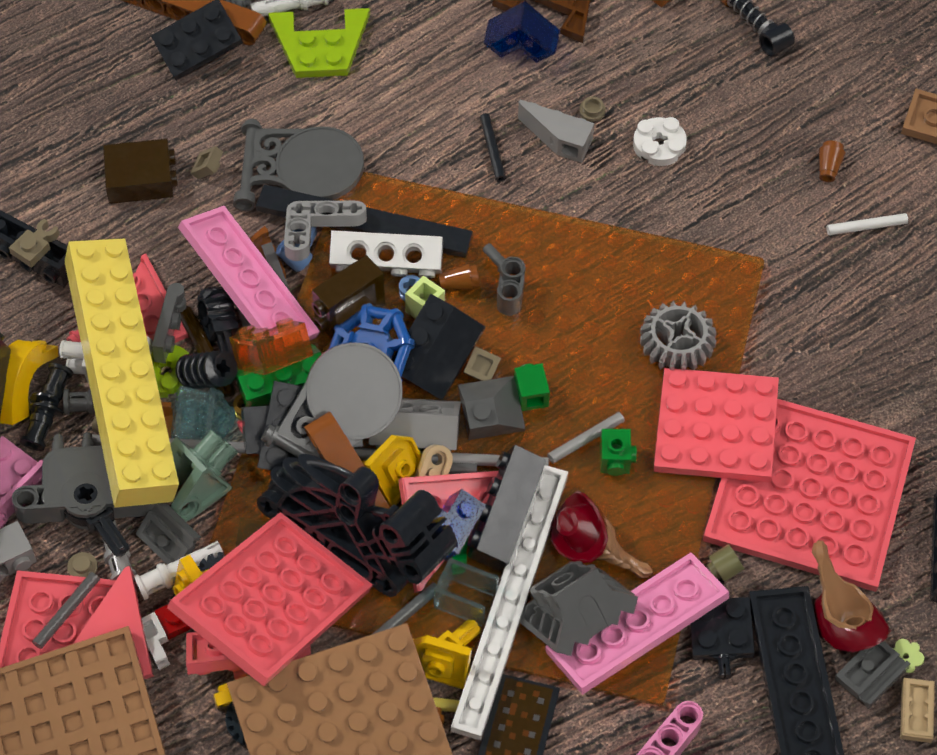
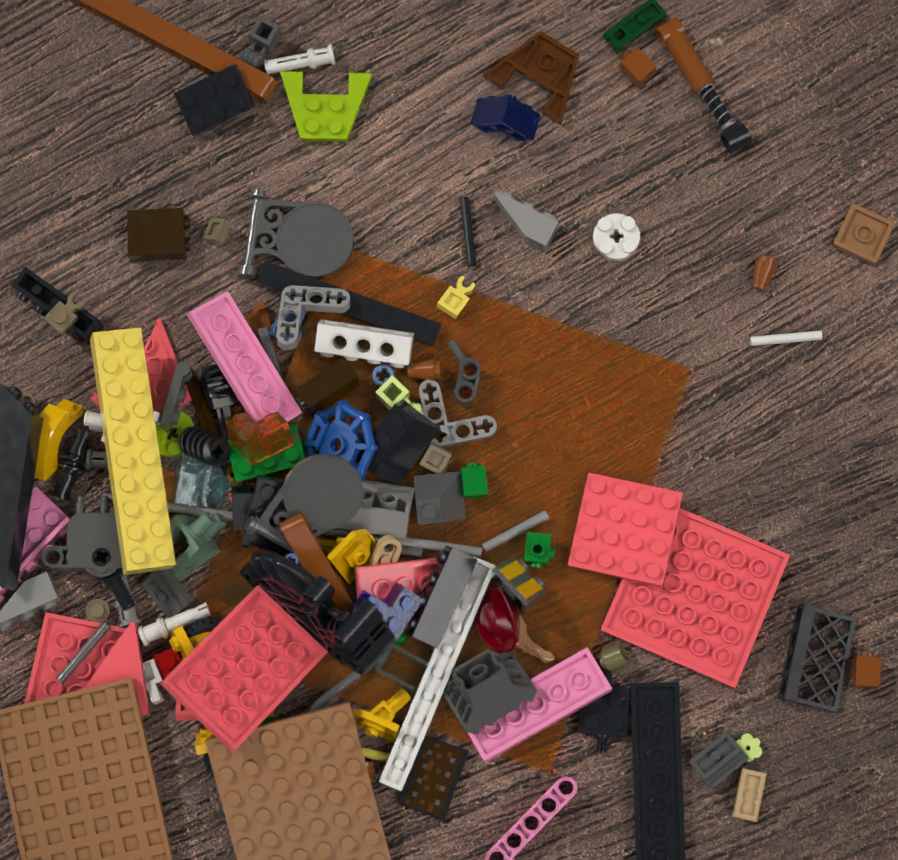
camera: 10 degrees right, 20 degrees up
dark tan plate [579,97,606,122] -> none
light grey gear [640,300,716,370] -> none
hat [812,540,891,652] -> none
none -> light grey beam [419,380,497,448]
none -> light yellow plate [436,276,475,319]
none -> dark grey slope [491,557,546,614]

